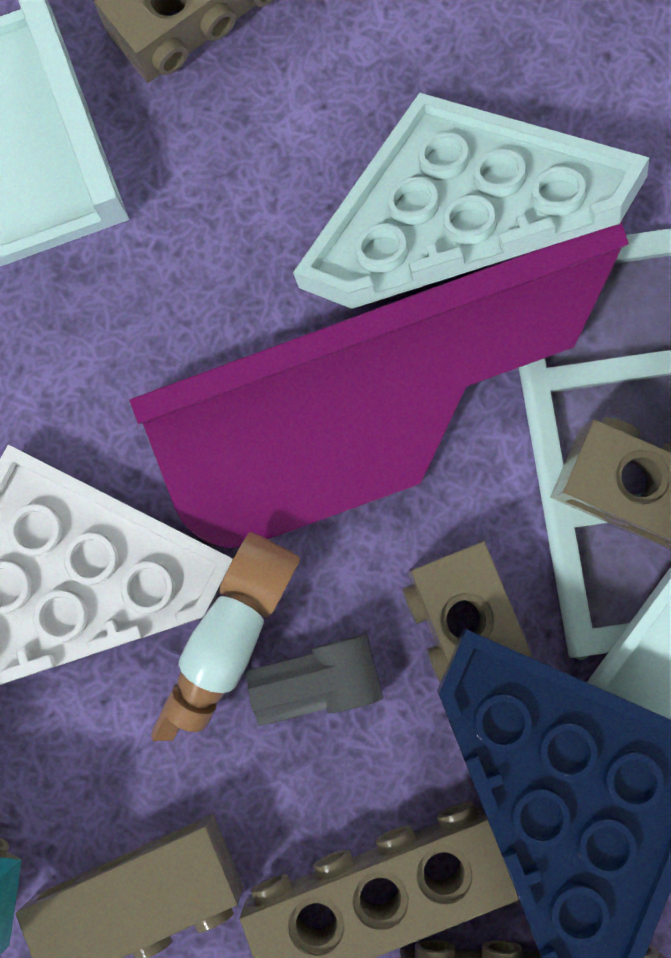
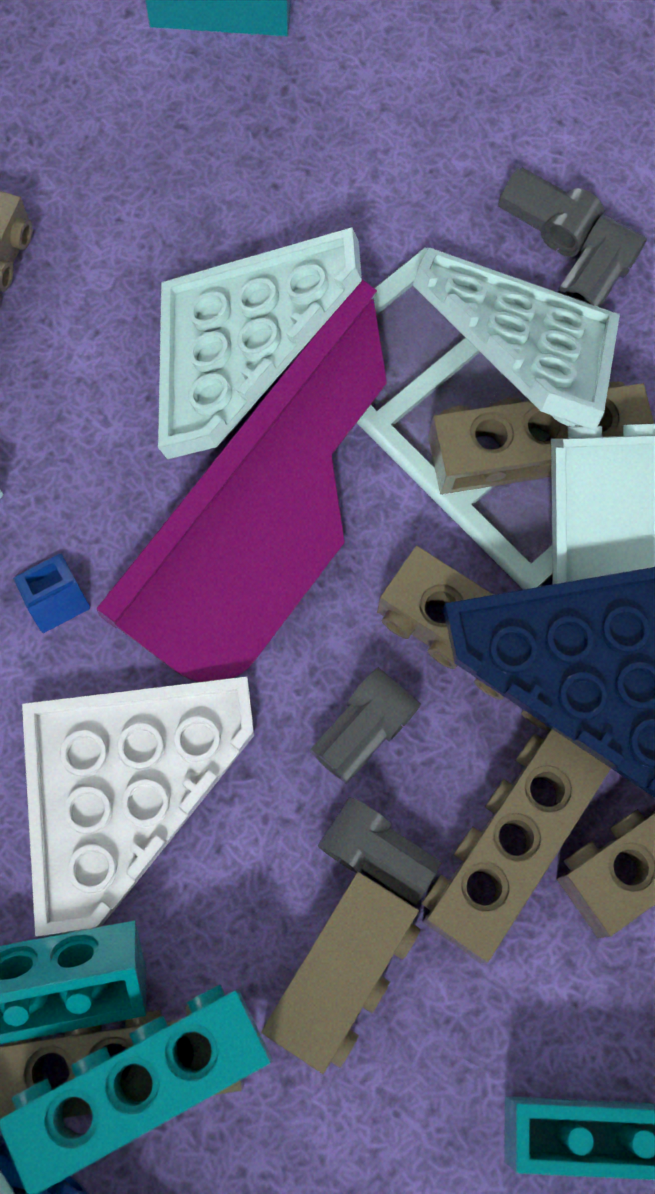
camera: 40 degrees left, 10 degrees down
piece [151,532,301,742] -> none
none -> blue slope [13,553,90,633]
none -> dark grey piece [318,797,442,906]

